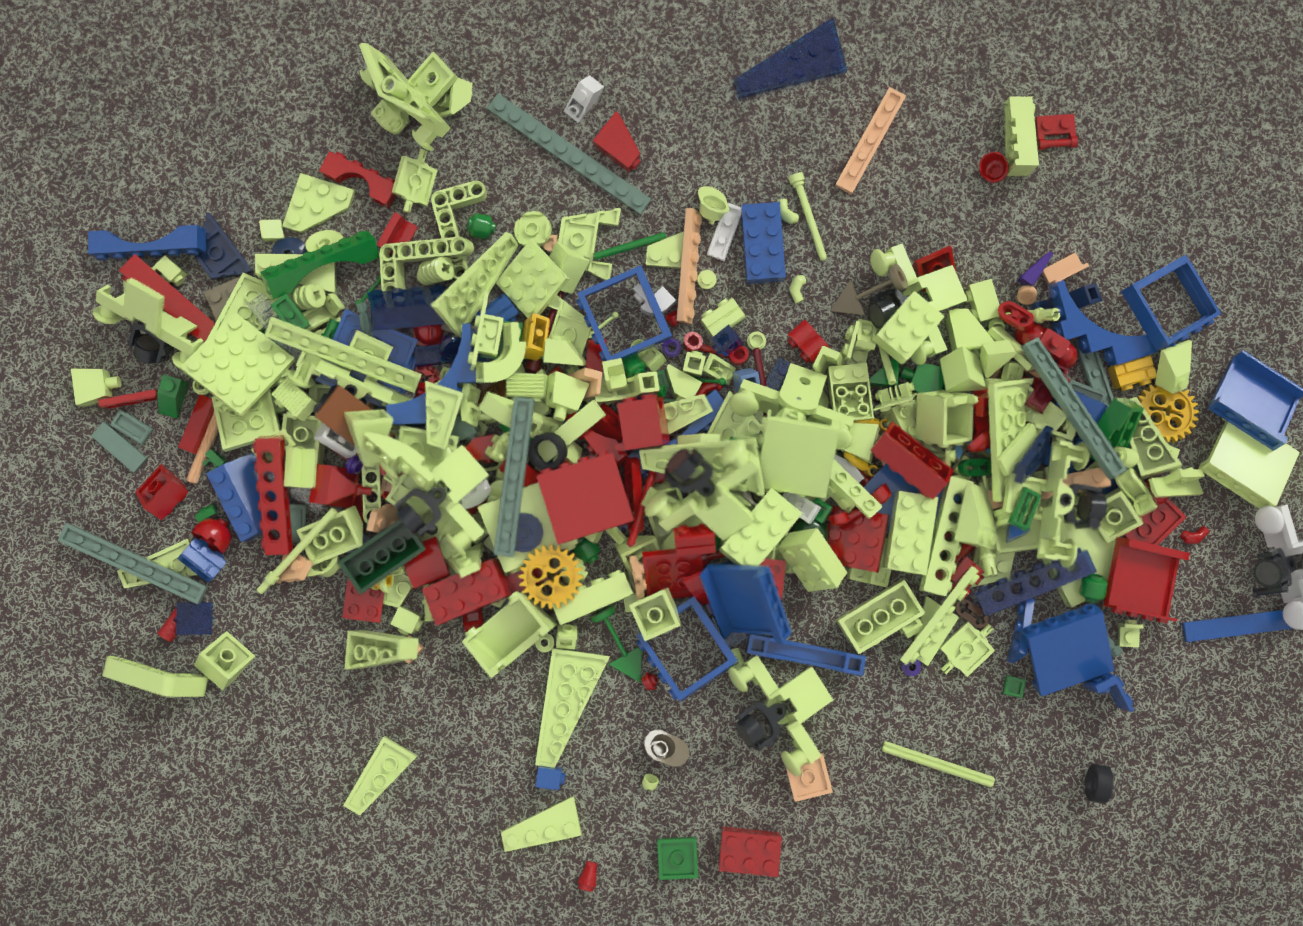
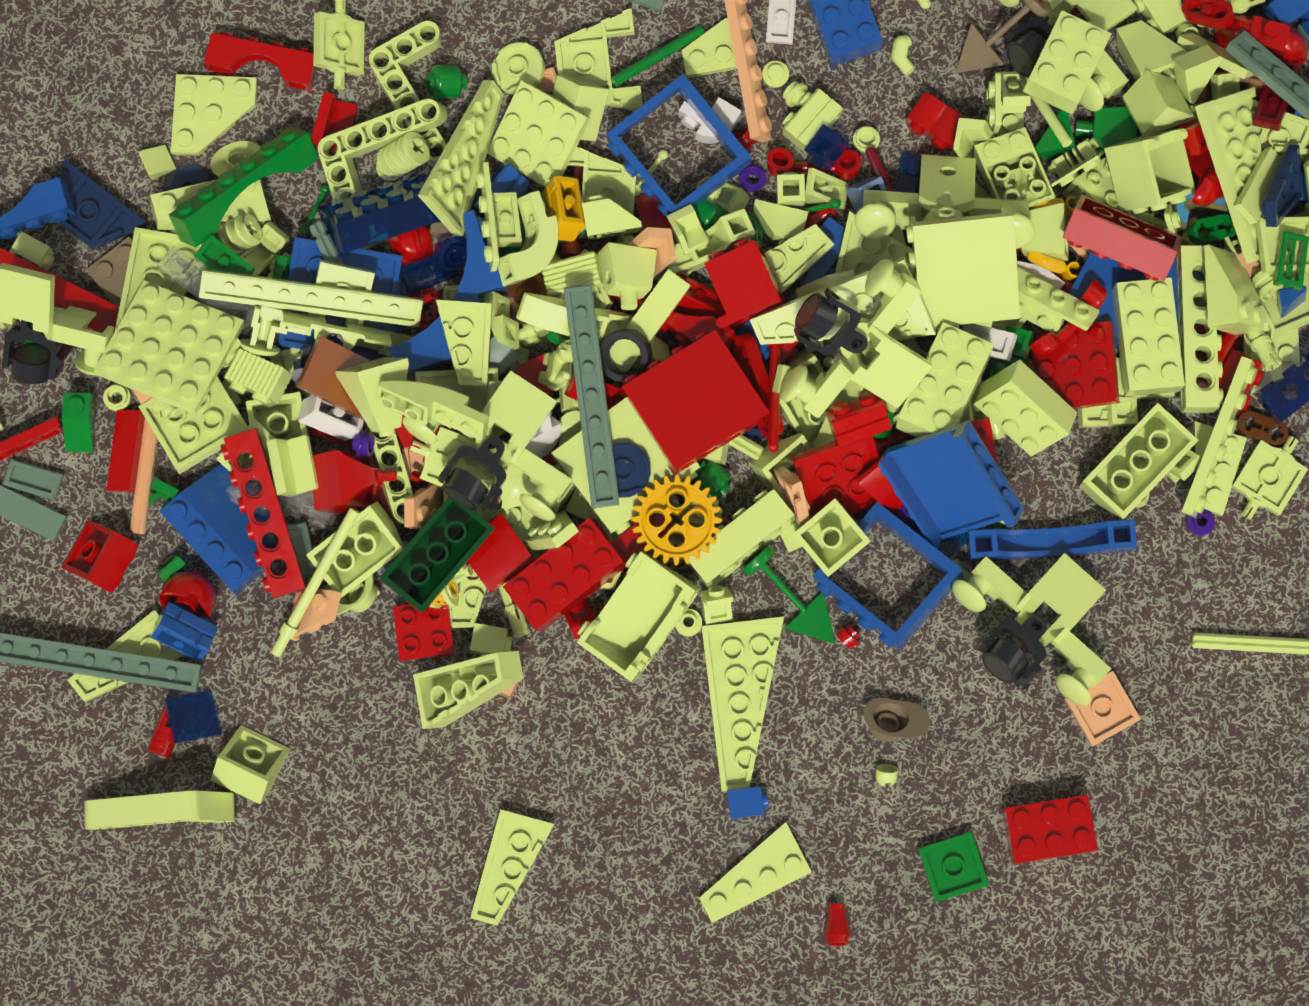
camera: 15 degrees left, 5 degrees down
none -> yellowish green plate [783,81,807,107]

